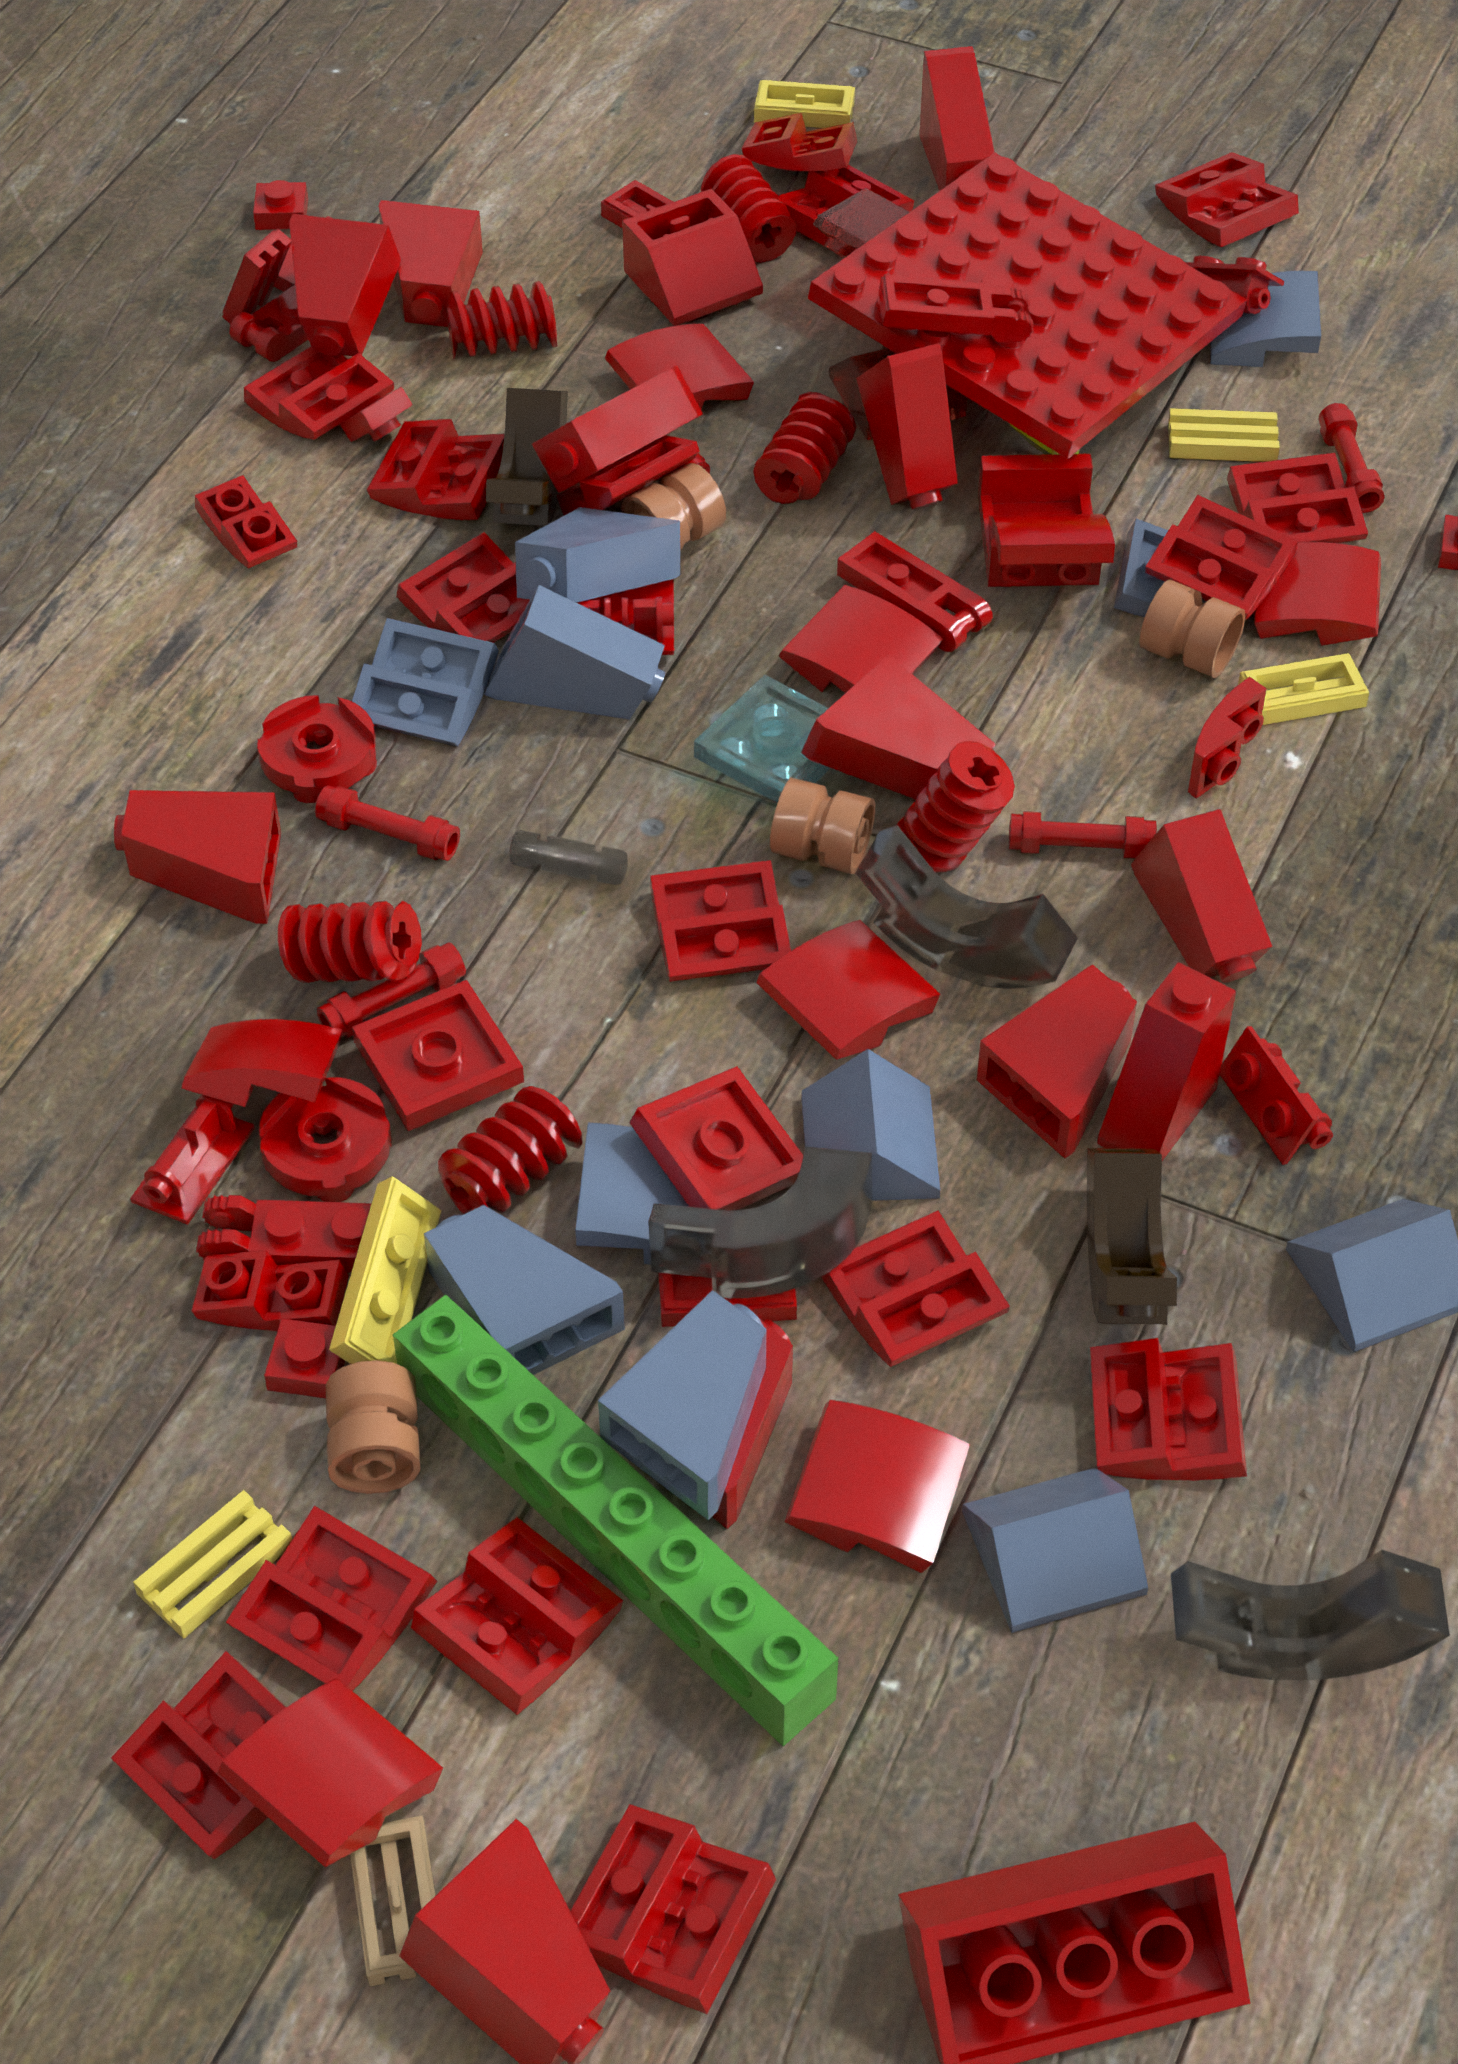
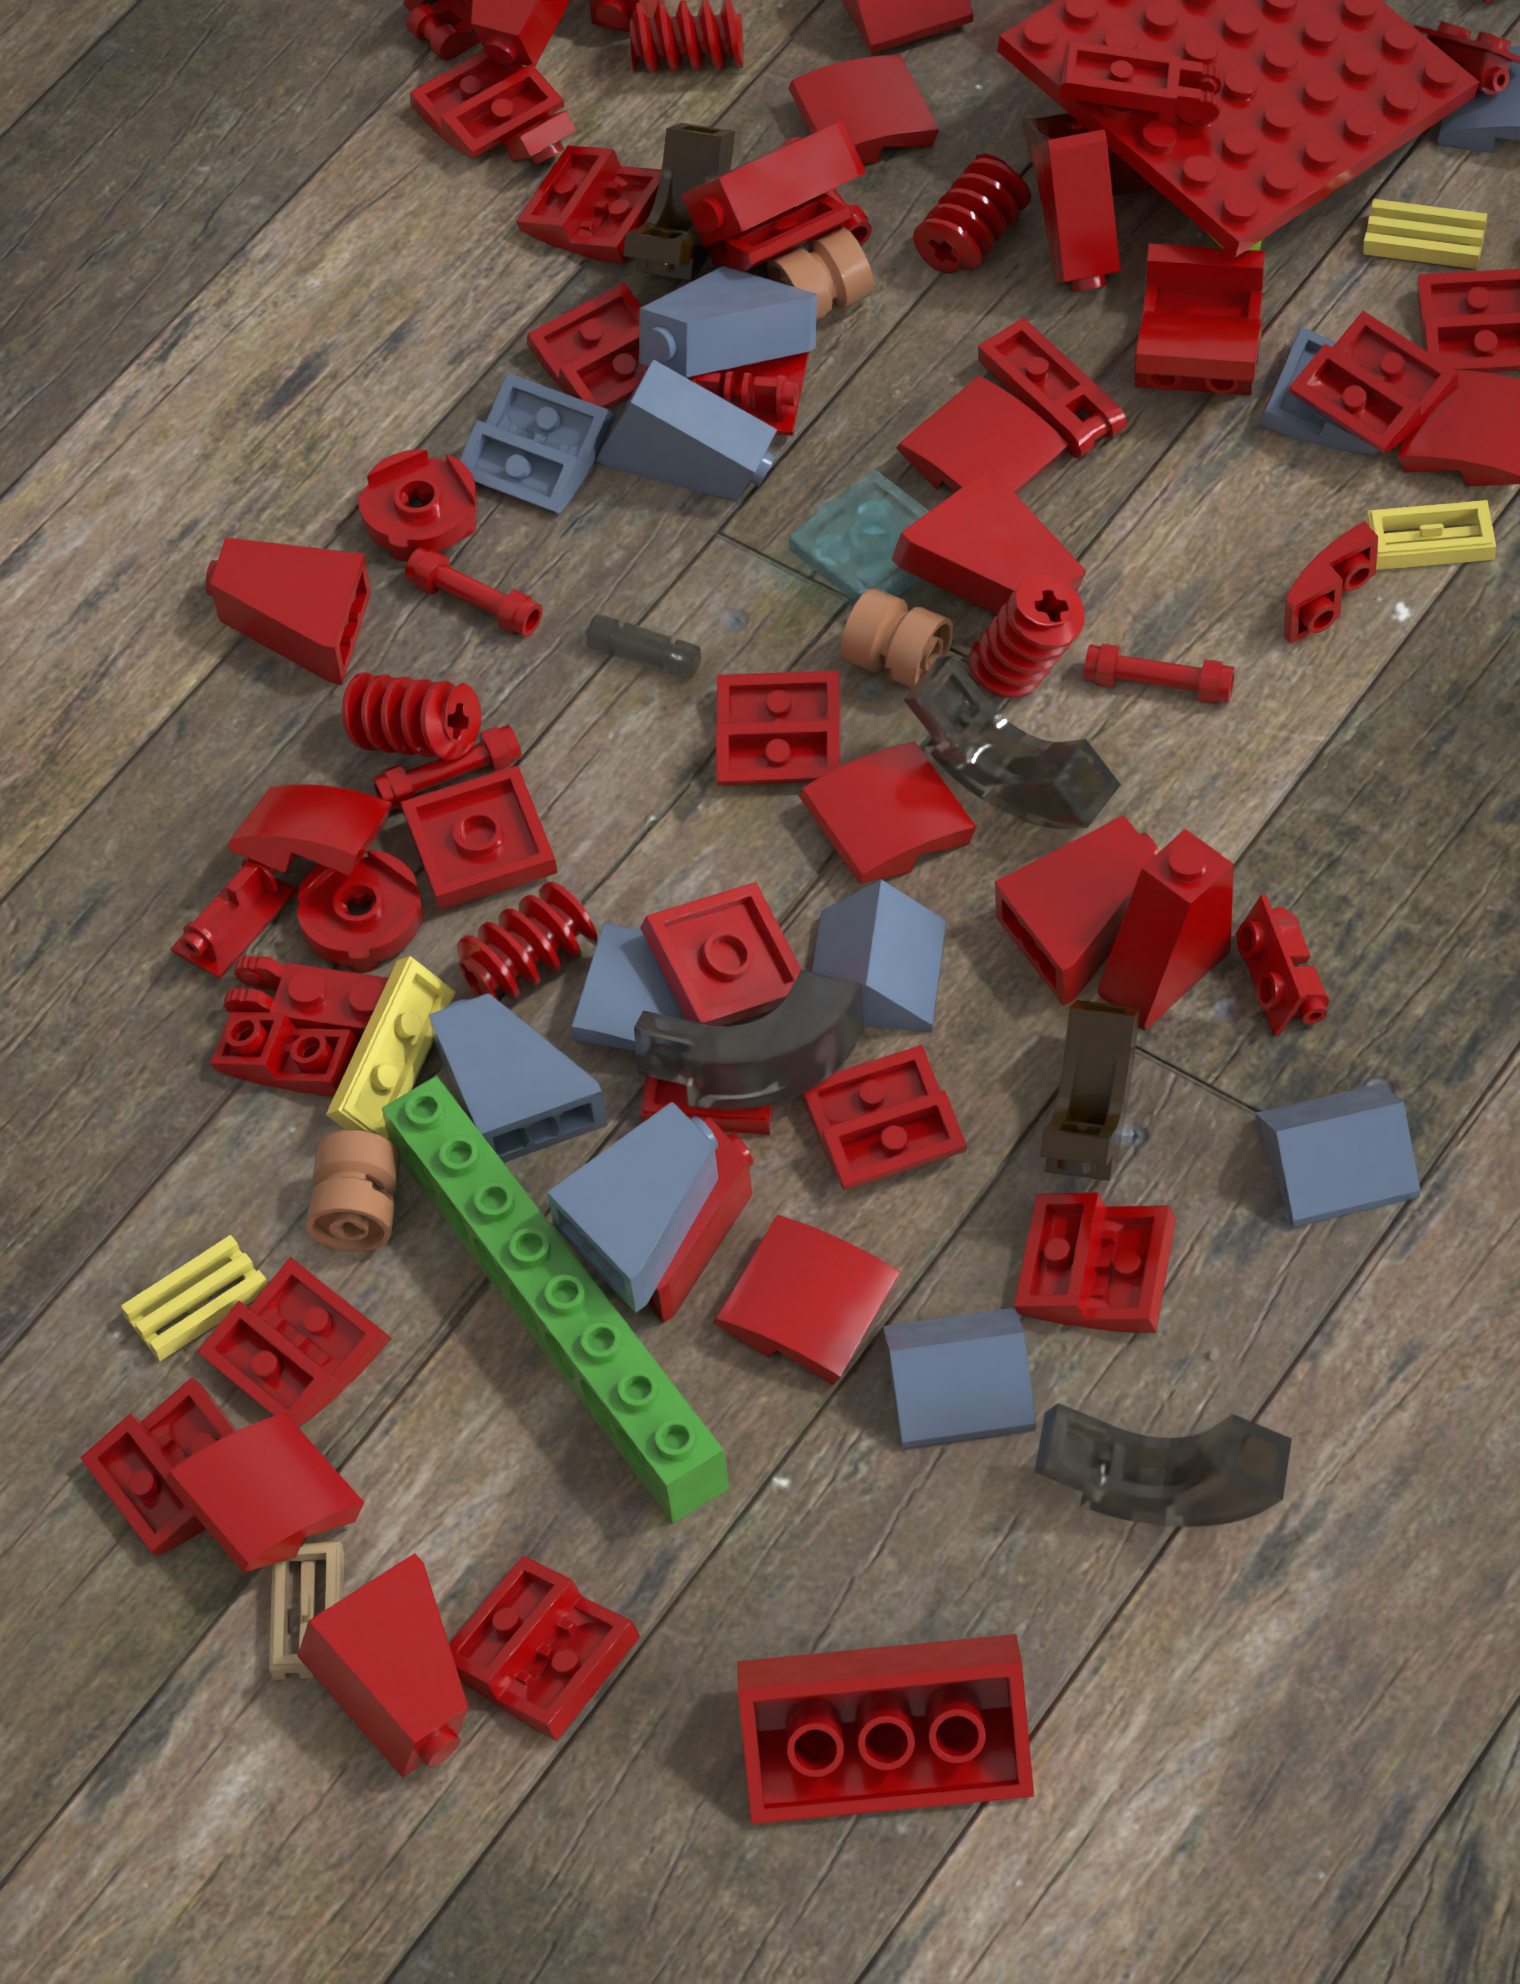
camera: 15 degrees right, 5 degrees up
red slope [195,475,297,569] -> none
red plate [264,1318,345,1399] -> none
red slope [411,1517,623,1715] -> none
red slope [1131,809,1273,983] -> none
nougat wheel [1139,579,1246,678] -> none

